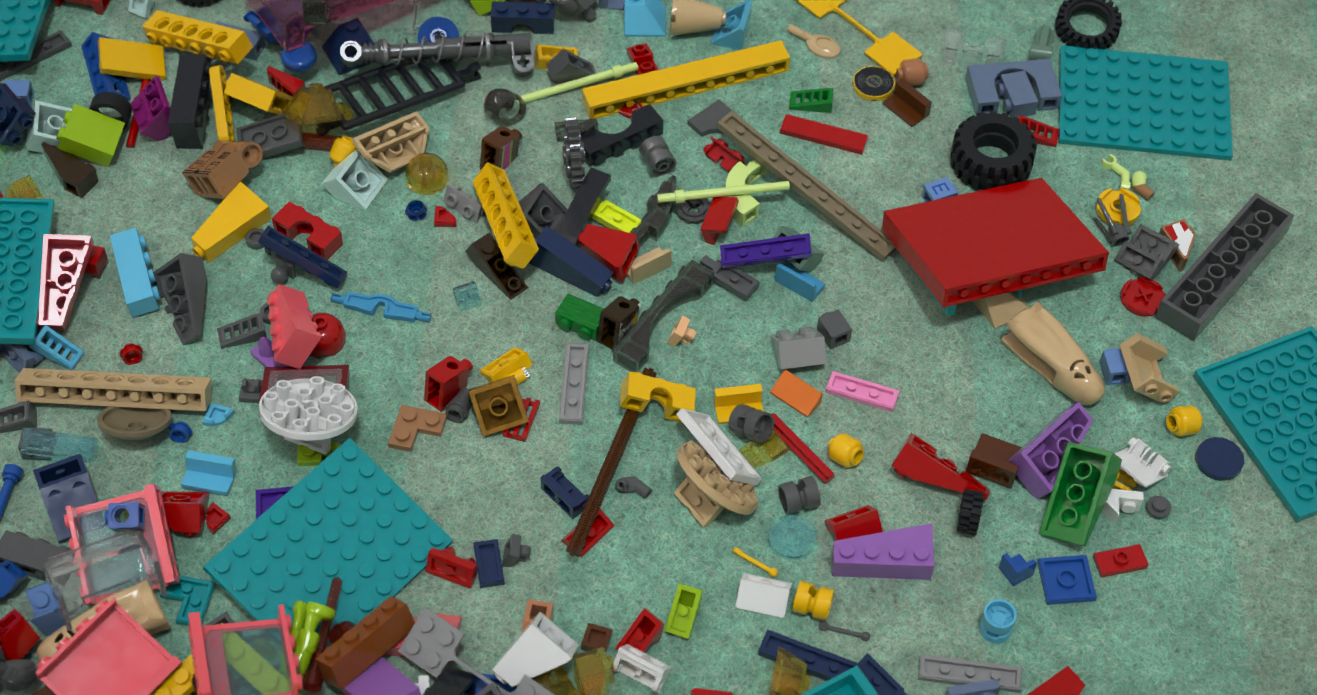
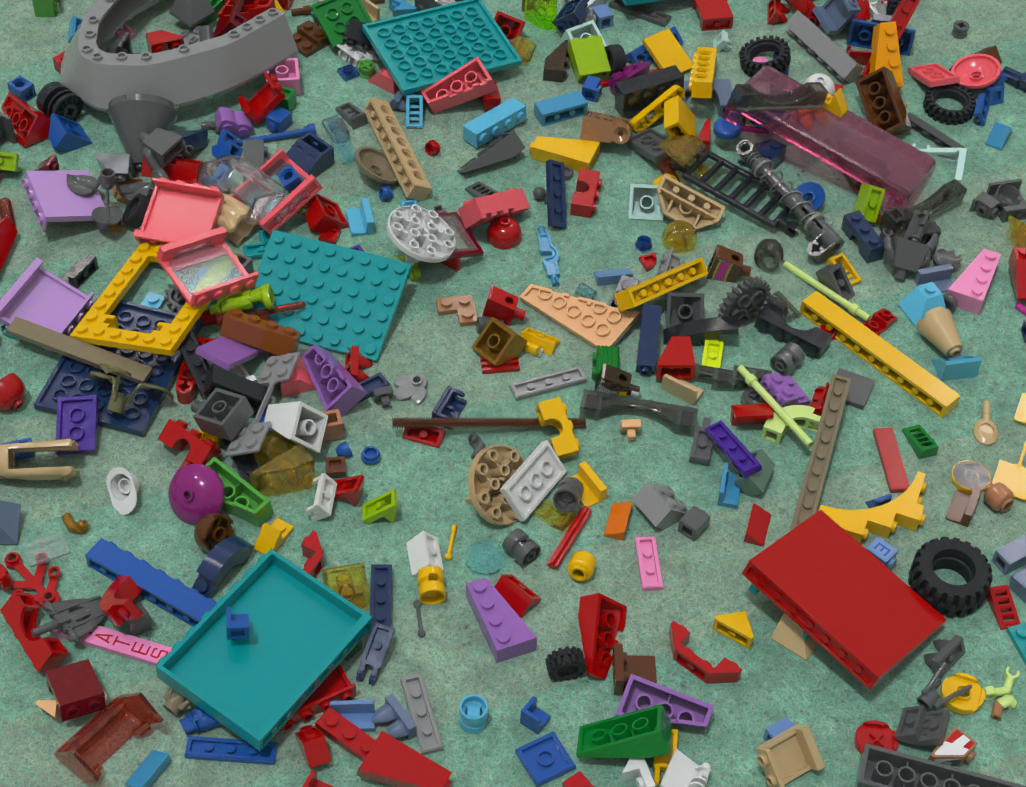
camera: 65 degrees right, 5 degrees down
tan piece [1001,302,1105,405] -> none
none -> medium lavender wedge [301,344,367,417]
none -> blue hinge [336,441,353,458]
none -> blue plate [361,446,381,465]
none -> light grey plate [393,373,427,405]
none -> light nougat wing [519,284,640,349]
none -> dark azure brick [534,91,588,127]
none -> blue brick [582,75,602,103]
none -> medium blue slope [594,268,633,286]
none -> red slope [669,621,742,684]
none -> yellow slope [712,611,754,649]
none -> red slope [744,503,771,547]
none -> medium lavender plate [760,372,811,407]
none -> yellow arch [819,472,927,543]
none -> blue slope [865,493,893,508]
none -> dark grey tile [924,635,965,678]

